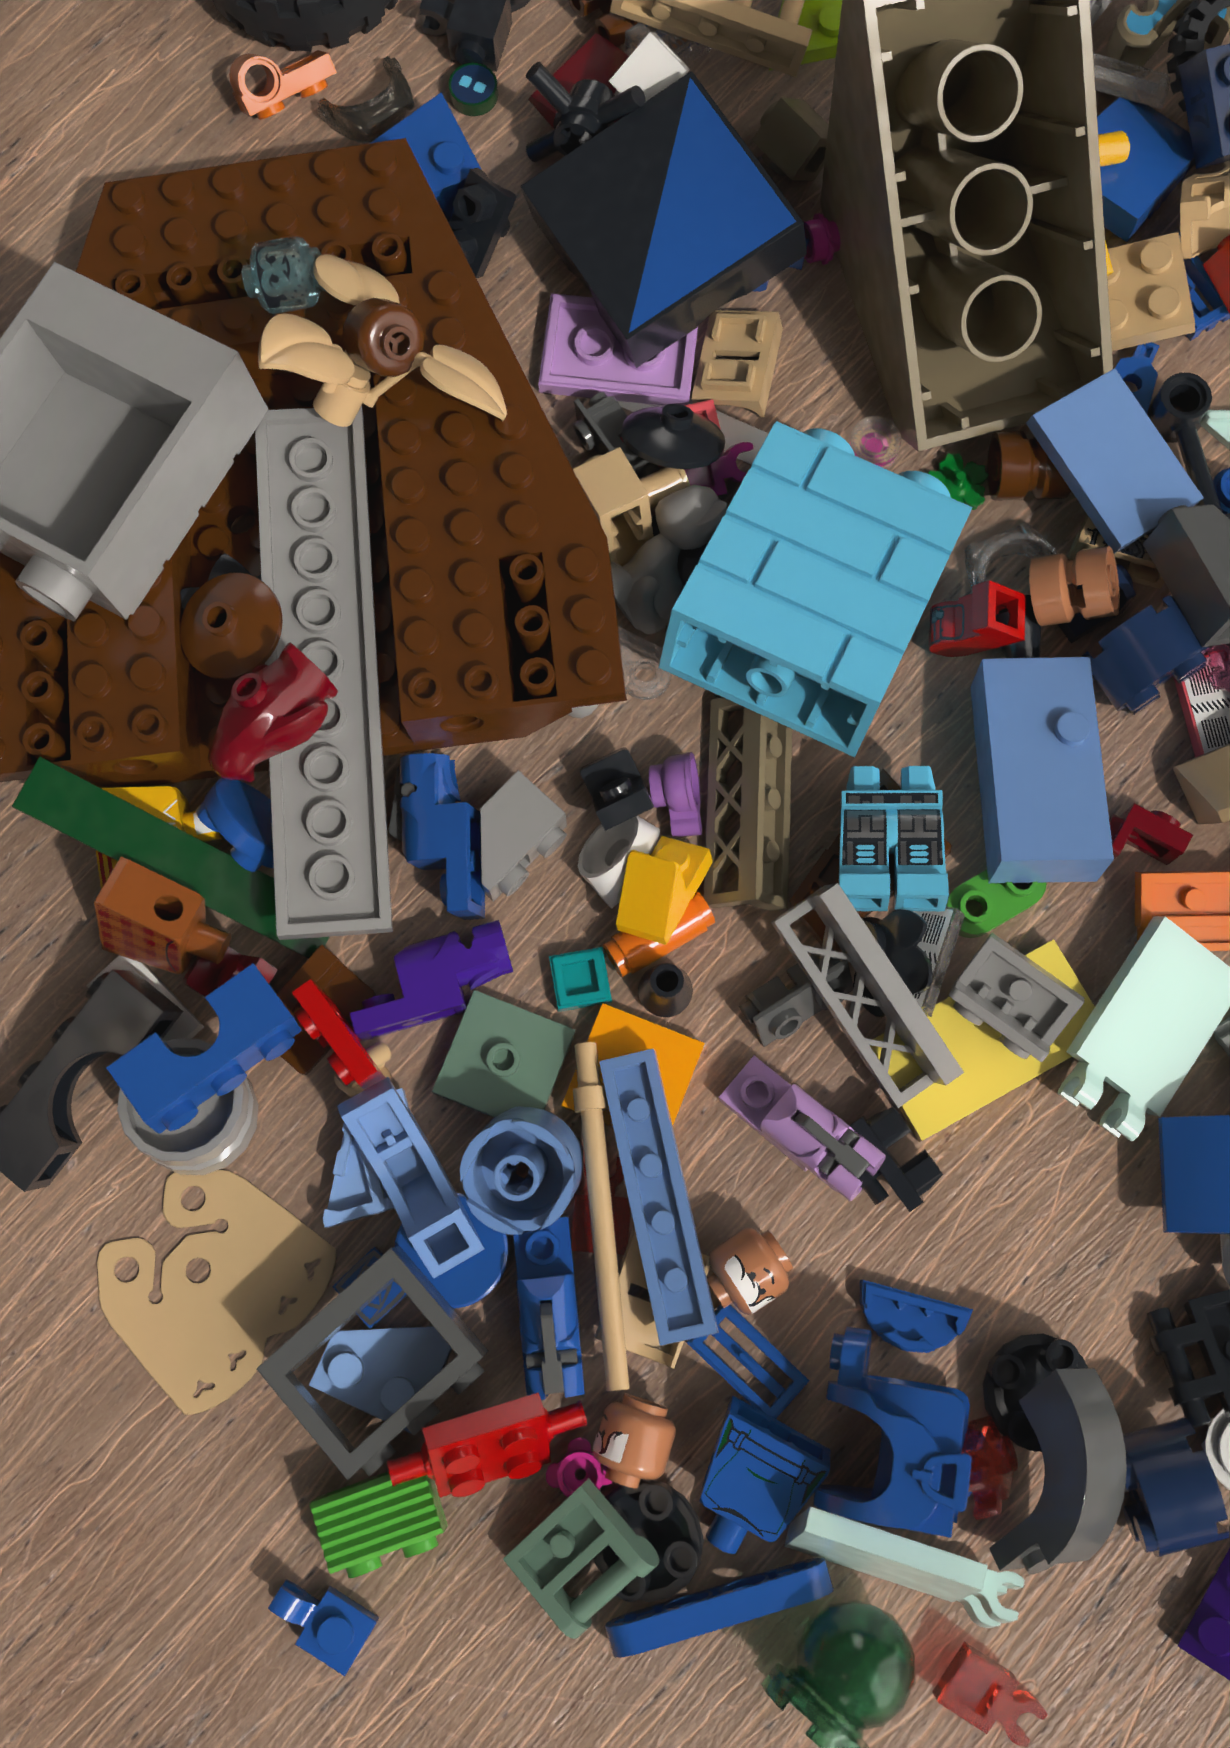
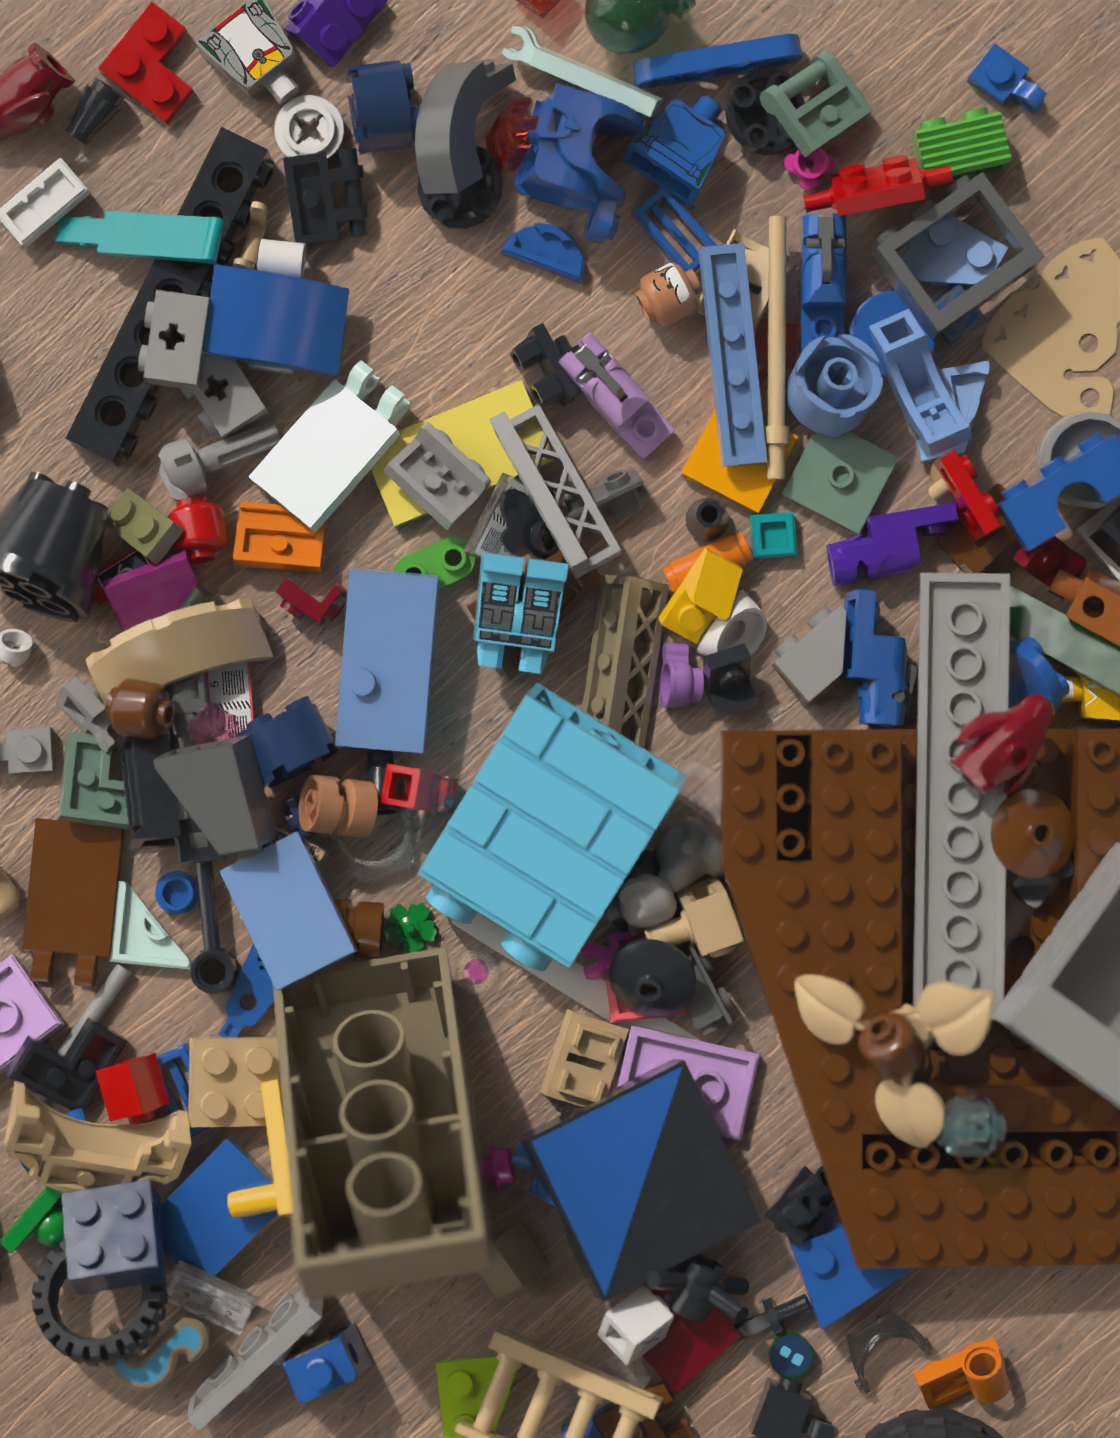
camera: 175 degrees left, 10 degrees up
nougat head [592,1394,676,1489] -> none
none -> black piece [734,1294,812,1344]

